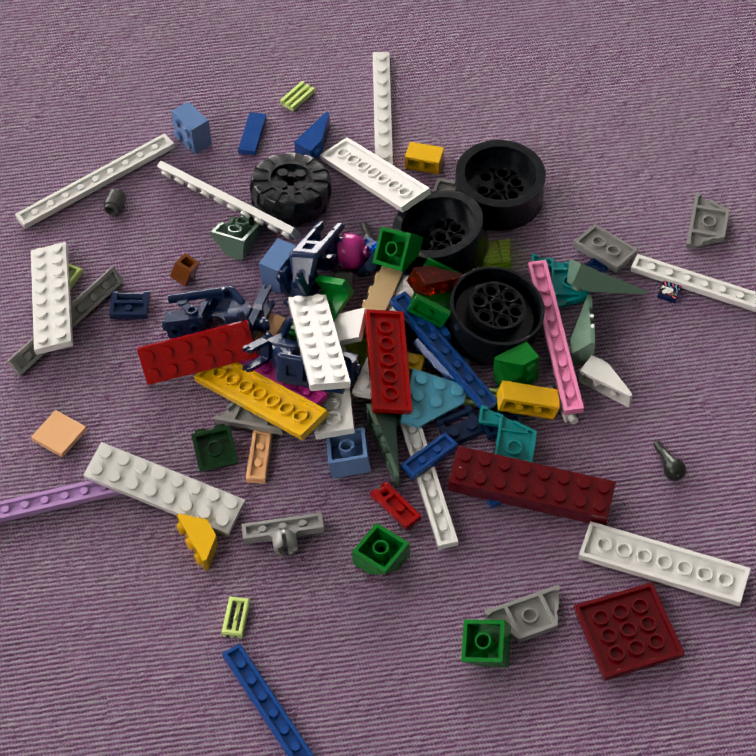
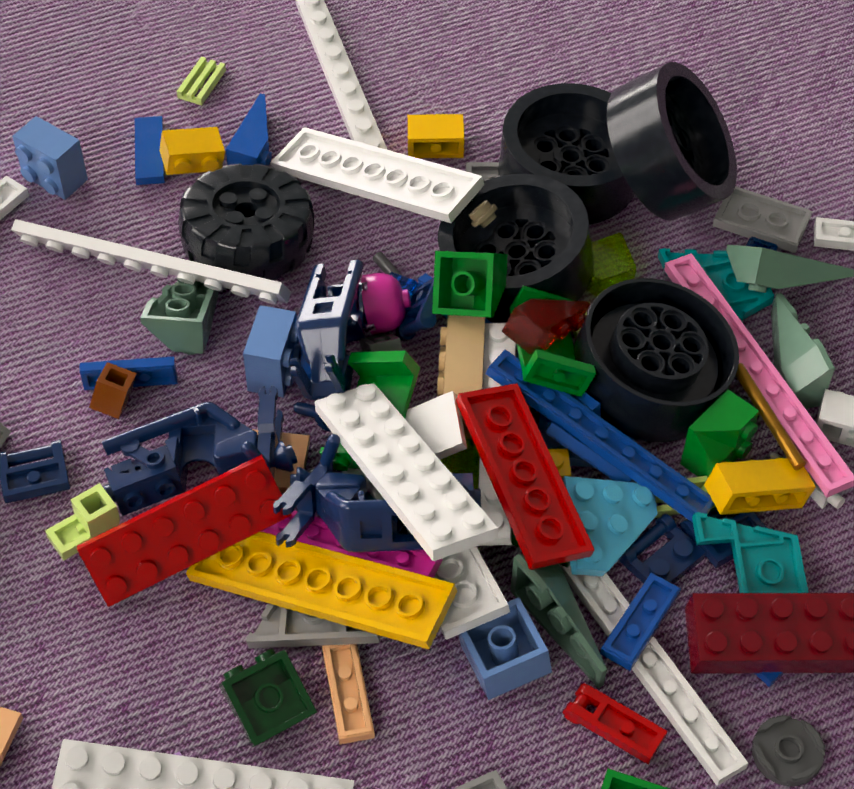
camera: 20 degrees left, 0 degrees up
none -> yellowish green brick [45,483,120,561]
none -> blue tile [80,356,178,390]
none -> yellow brick [159,127,225,175]
none -> dark tan plate [469,200,497,228]
none -> black wheel [607,62,737,221]
none -> pearl gold bar [735,363,806,470]
none -> dark grey tile [752,715,825,787]

